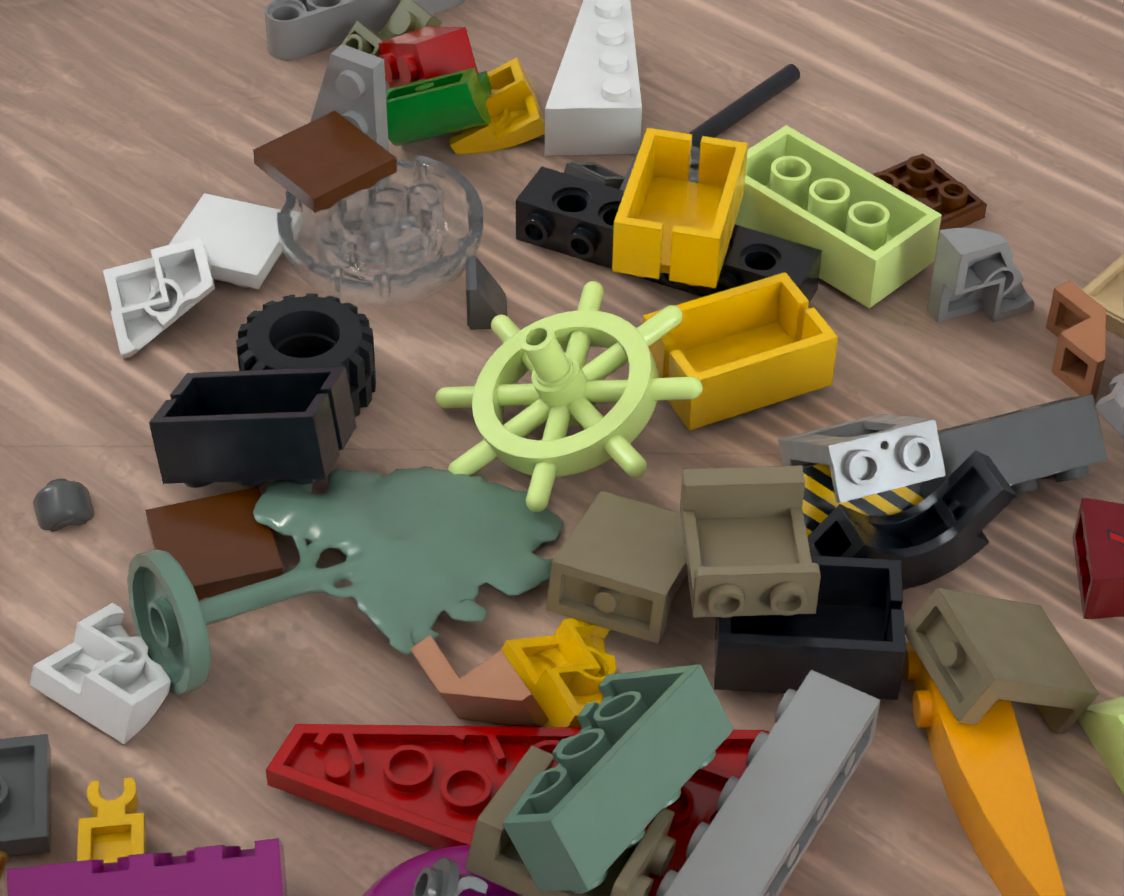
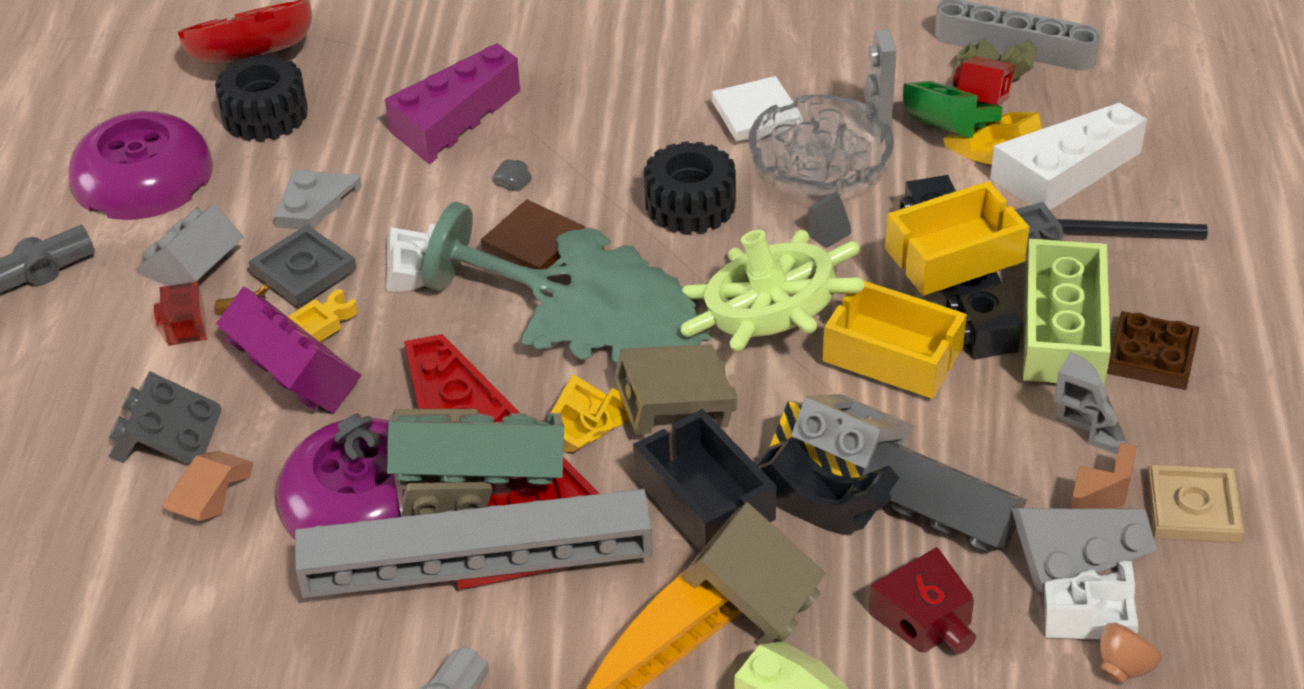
camera: 55 degrees right, 0 degrees up
white slope [103,237,215,359] -> none
black piece [149,366,357,488] -> none
reddish brown tile [253,111,397,213] -> none
nougat slope [410,635,549,727] -> none
dark tan panel [680,465,821,618] -> none

